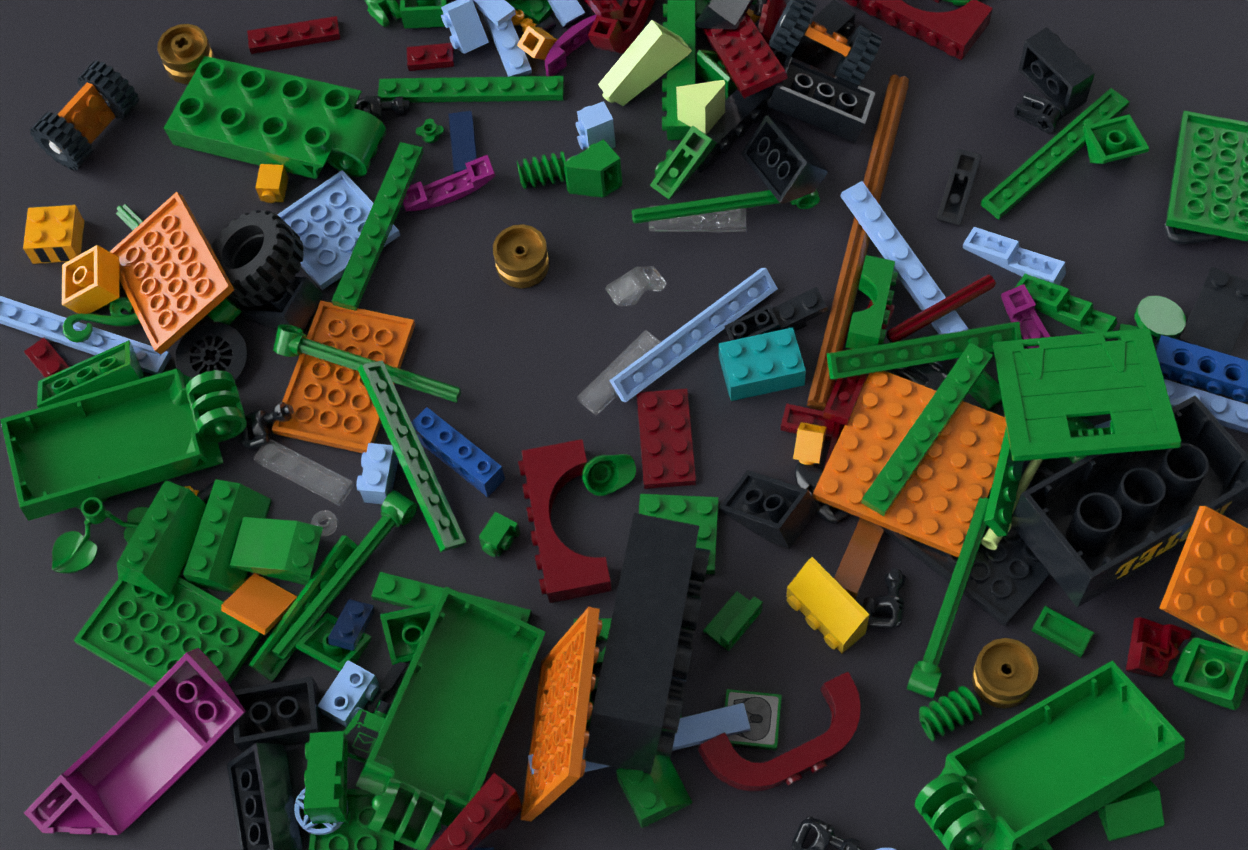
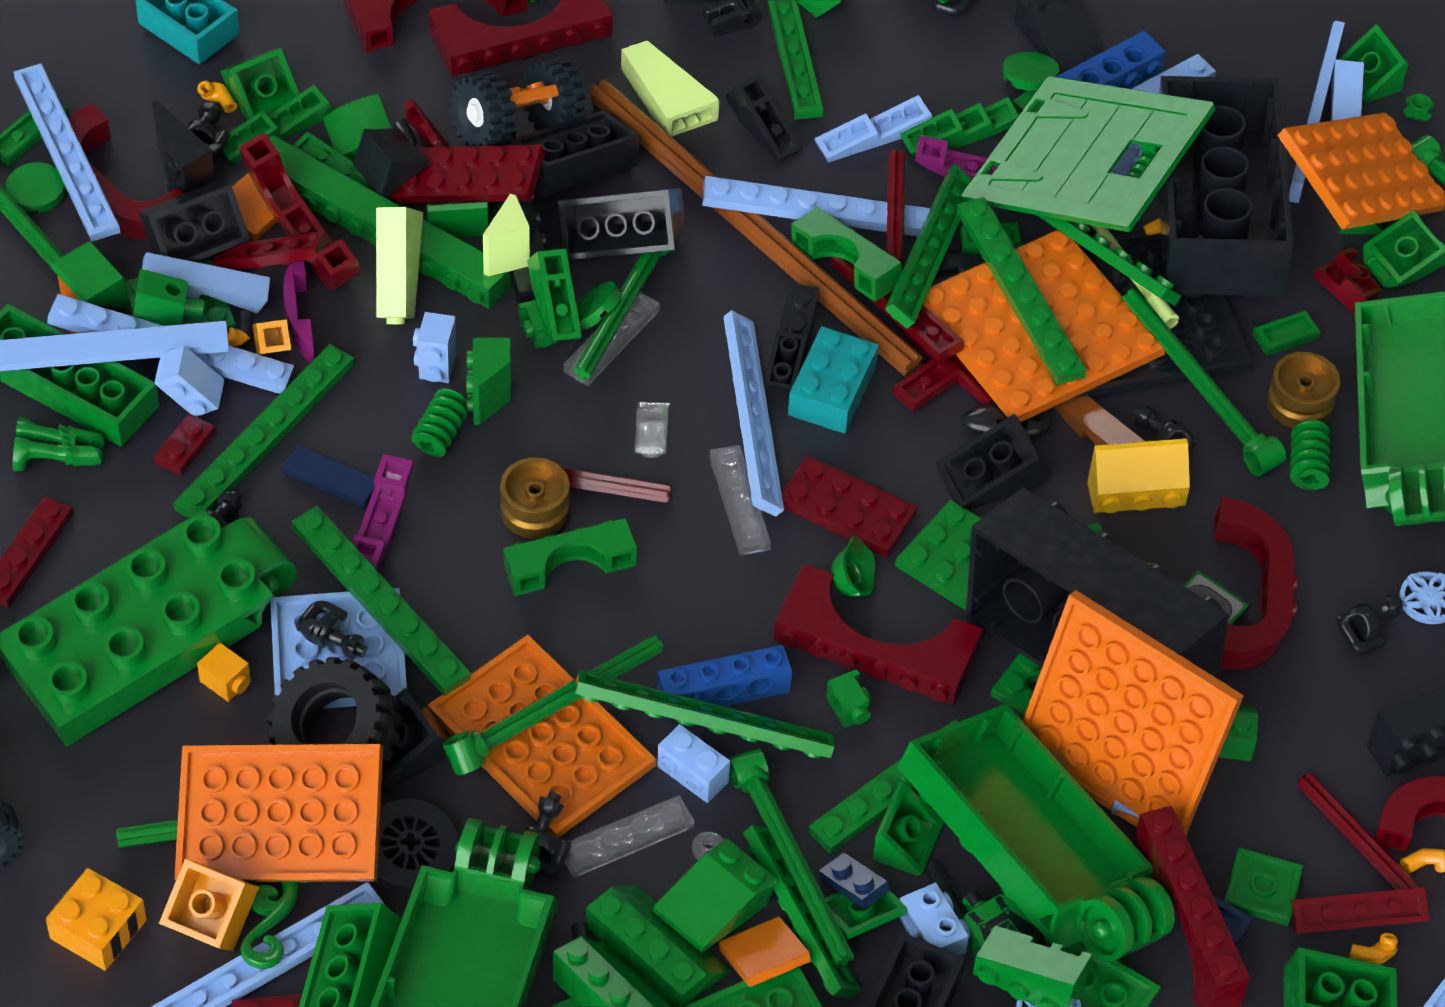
camera: 65 degrees left, 10 degrees down
green plate [416,119,444,143] -> none
light orange brick [793,422,827,465] -> none
none -> black piece [296,601,368,660]
none -> green arch [503,518,637,596]
none -> axle [561,467,671,503]
none -> green tile [576,281,622,331]
none -> yellowish green slope [621,41,719,137]

